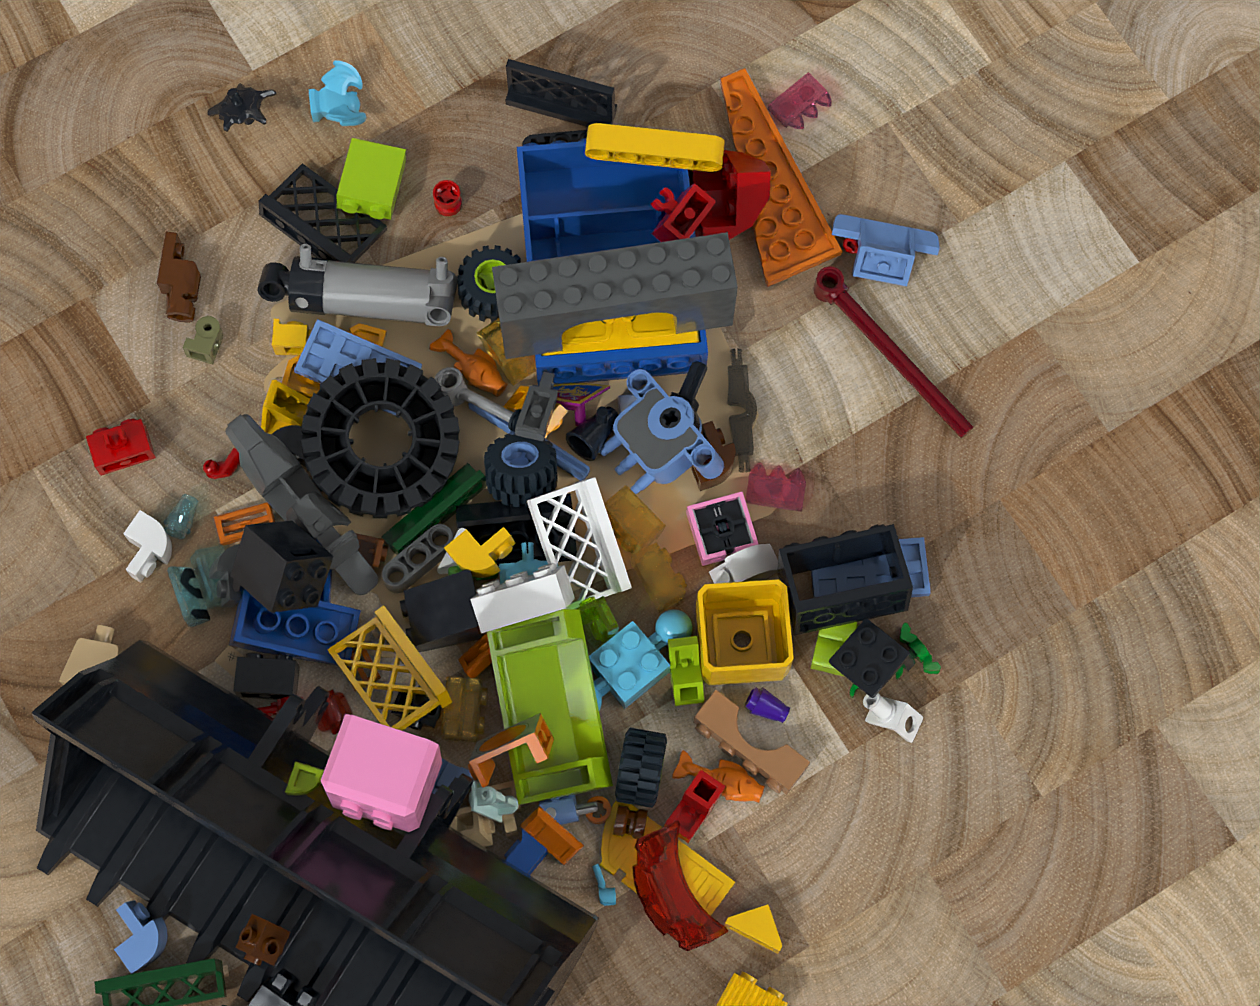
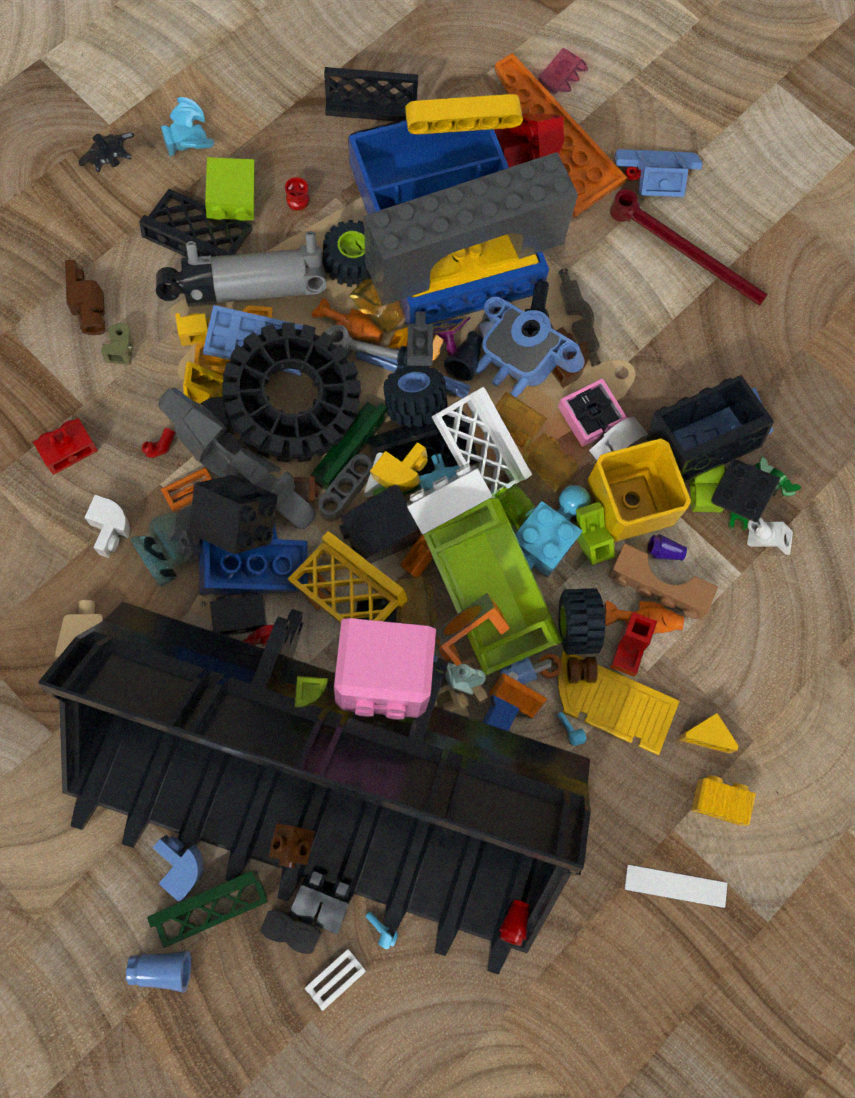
camera: 20 degrees left, 0 degrees up
clear light blue cone [164,494,198,539] -> none
clear red head [317,689,353,735] -> none
clear red windscreen [632,820,729,951] -> none
red brick [651,183,716,242] -> none
clear pink plate [745,462,806,512] -> none

